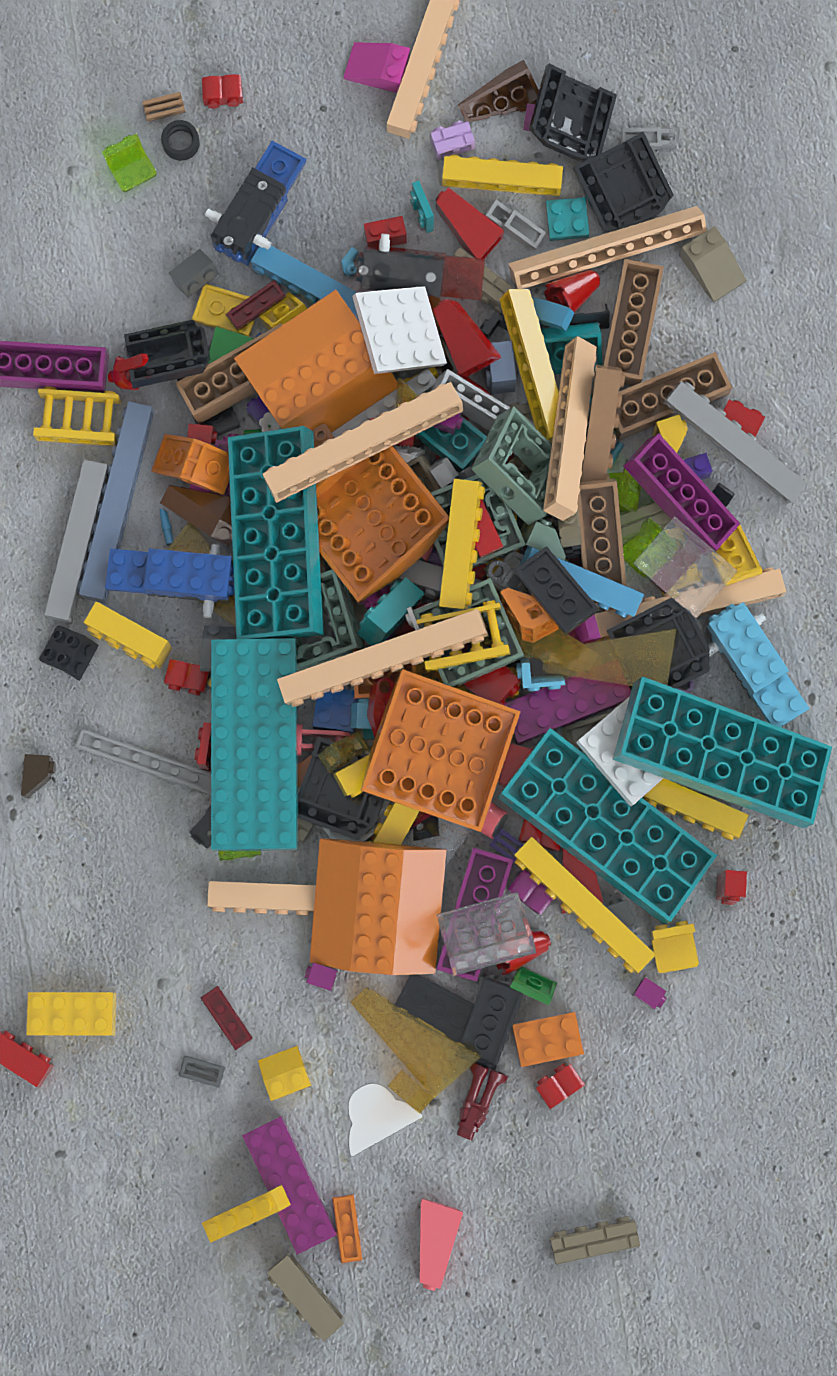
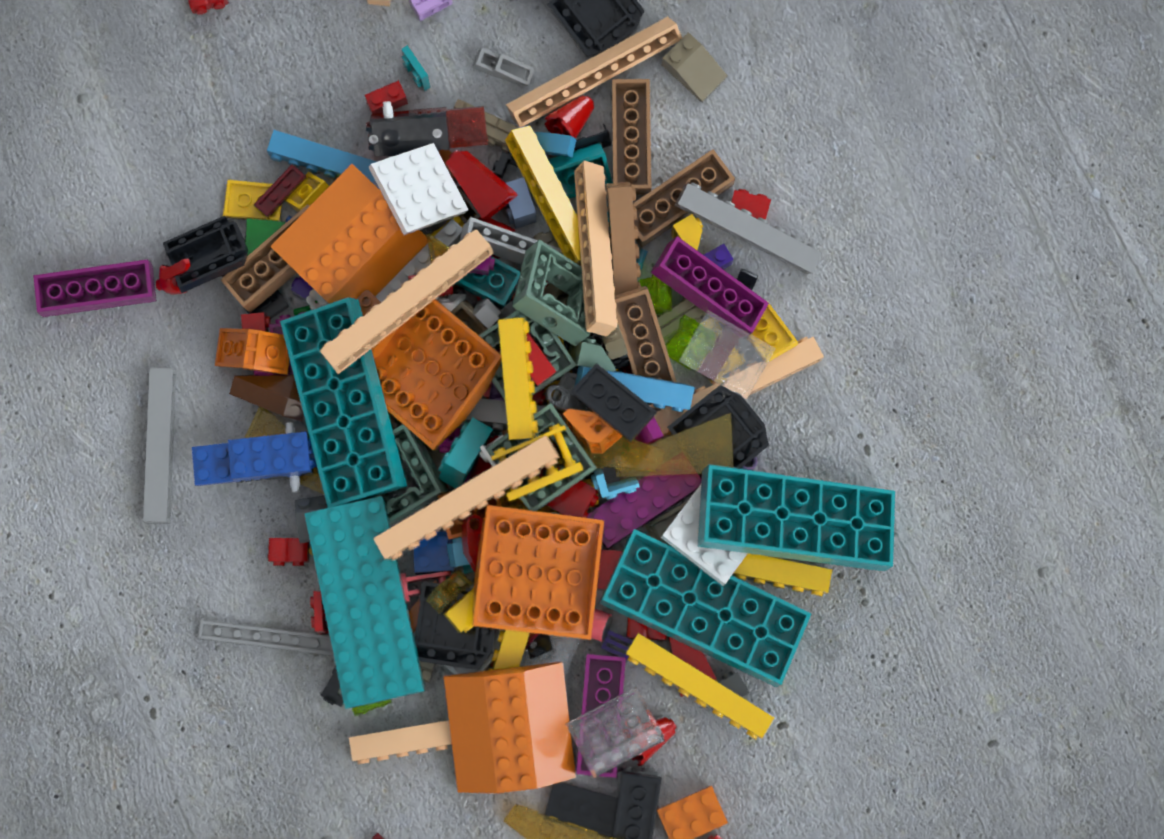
camera: 15 degrees left, 0 degrees up
dark brown slope [21,754,56,798] -> none
yellow fence [33,387,121,446] -> none
black bracket [39,625,99,681] -> none
sand blue brick [77,401,154,604] -> none
yellow brick [83,601,172,669] -> none
clear neon green bracket [102,133,157,192] -> none
medium nougat tile [142,92,186,122] -> none
dark azure piece [160,509,174,546] -> none
black tyre [161,120,200,161] -> none
dark grey brick [169,249,219,298] -> none
piece [205,141,307,266] -> none
magenta brick [304,963,338,991] -> none
medium azure arm [341,247,359,276] -> none
red slope [435,187,504,263] -> none
yellow brick [442,155,563,196] -> none
magenta brick [507,870,553,916] -> none
green tile [510,966,557,1005] -> none
teal plate [546,197,589,241] -> none
magenta brick [632,977,667,1010] -> none
yellow bracket [650,921,699,973] -> none
medium azure piece [705,602,810,727] -> none
red brick [716,870,747,905] -> none

